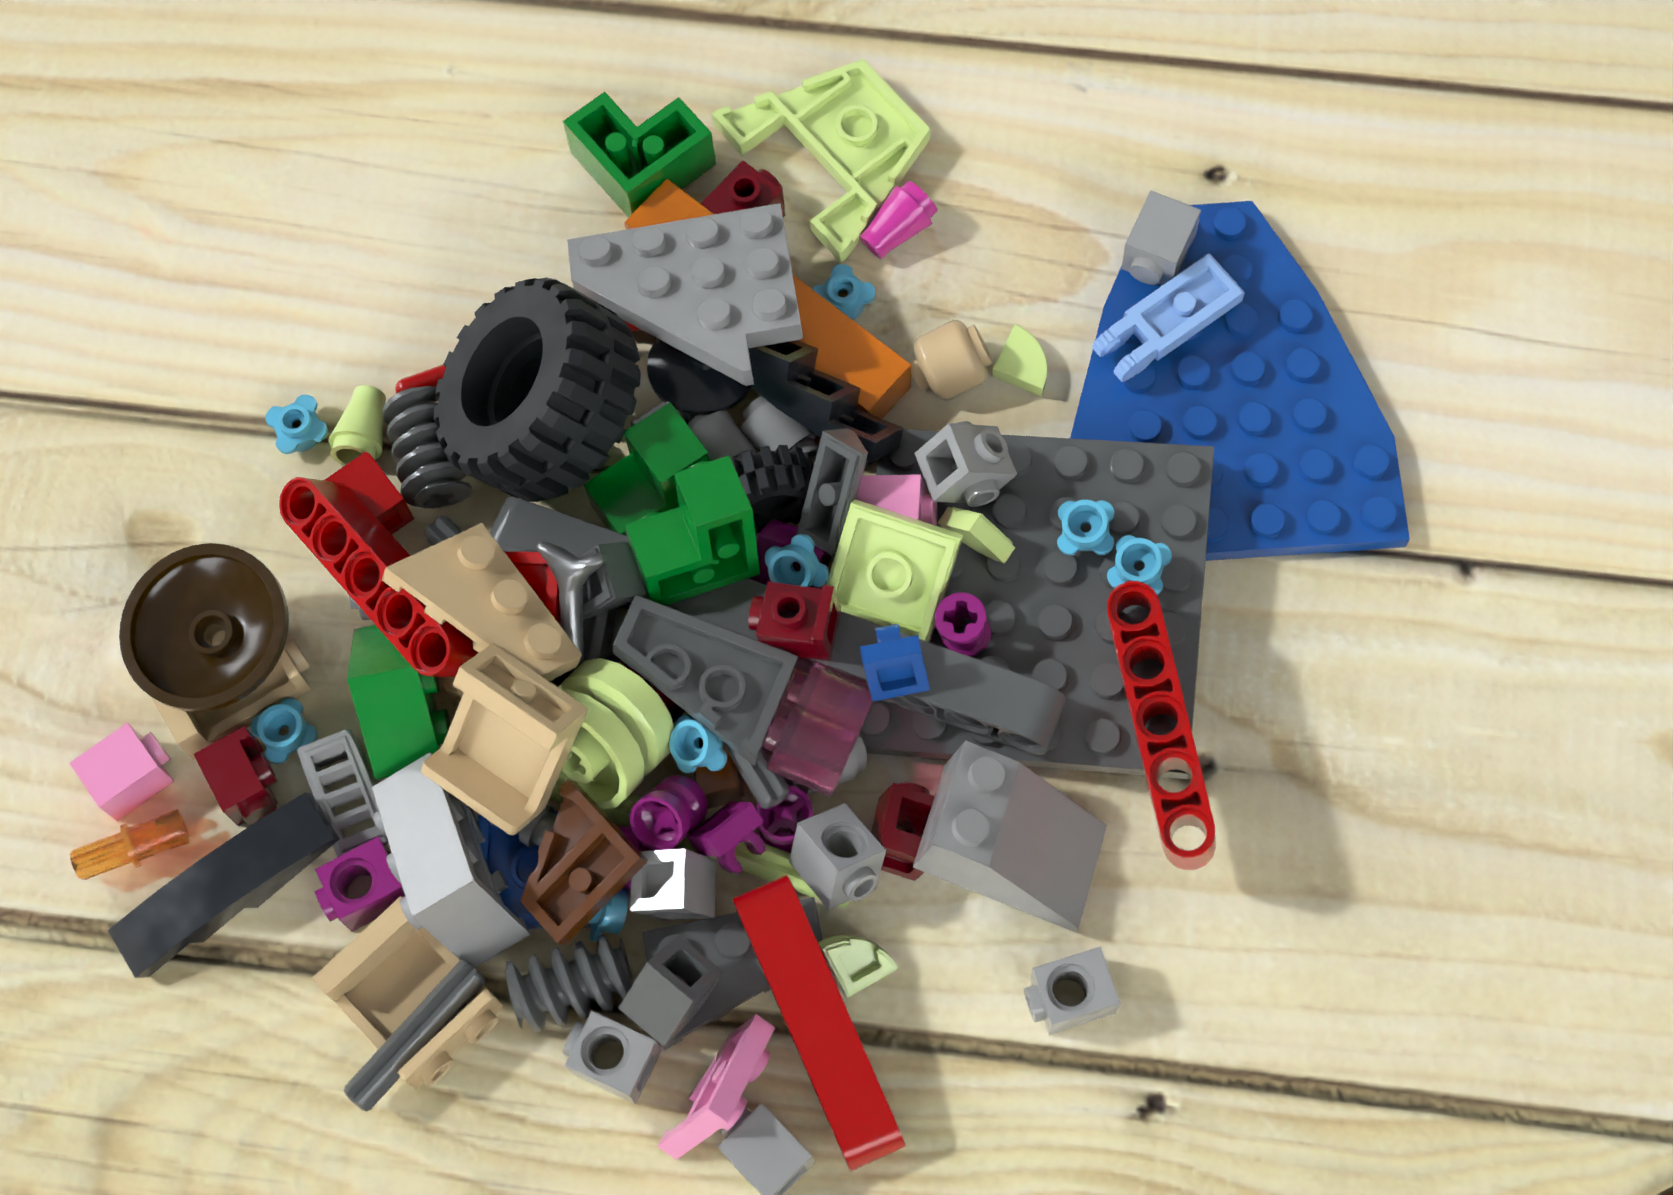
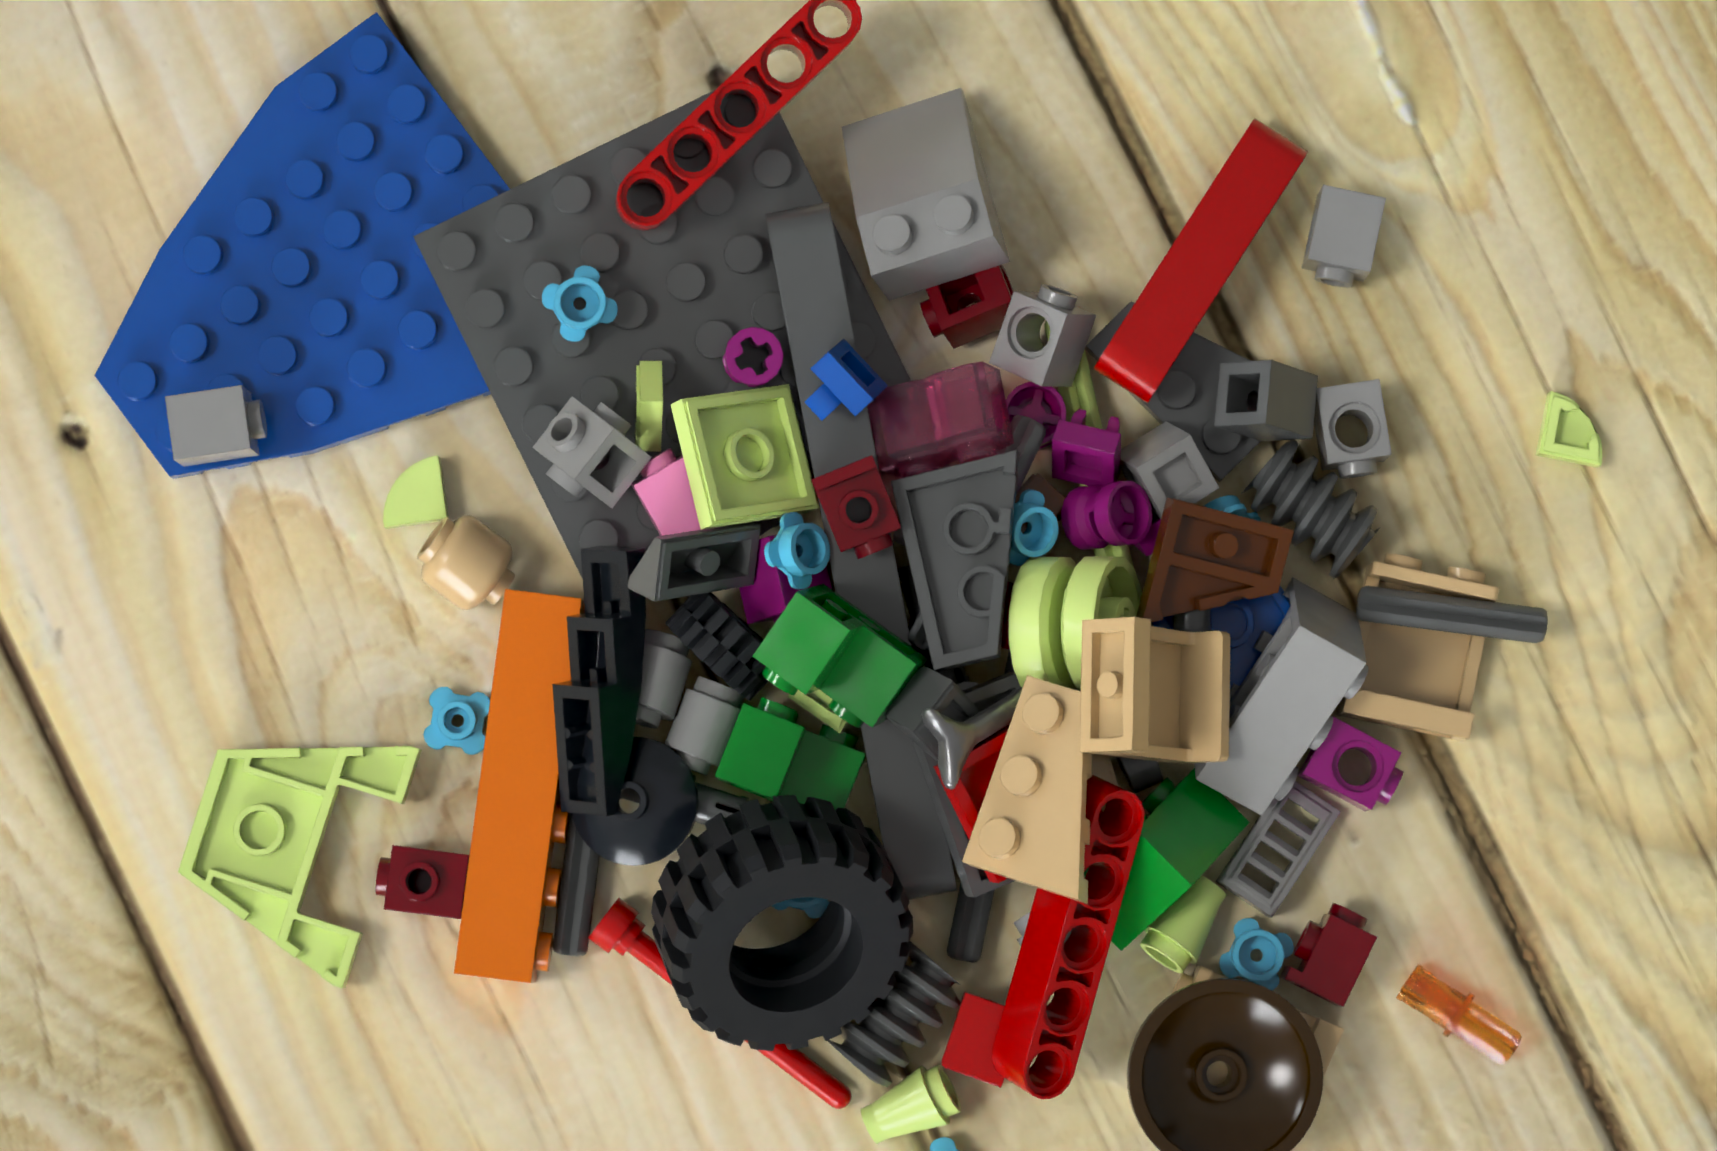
camera: 125 degrees left, 15 degrees up
bright pink brick [69,722,174,821] -> none
black slope [108,792,340,978] -> none
green brick [563,91,717,218] -> none
light grey wing [567,203,803,386] -> none
bright pink wing [657,1014,775,1160] -> none
yellowish green tile [818,935,899,998] -> none
dark pink cone [859,181,938,259] -> none
light grey brick [1024,946,1121,1035] -> none
light blue hinge [1092,254,1245,382] -> none
medium azure plate [1107,535,1172,595] -> none
none -> yellowish green cone [1140,876,1227,973]

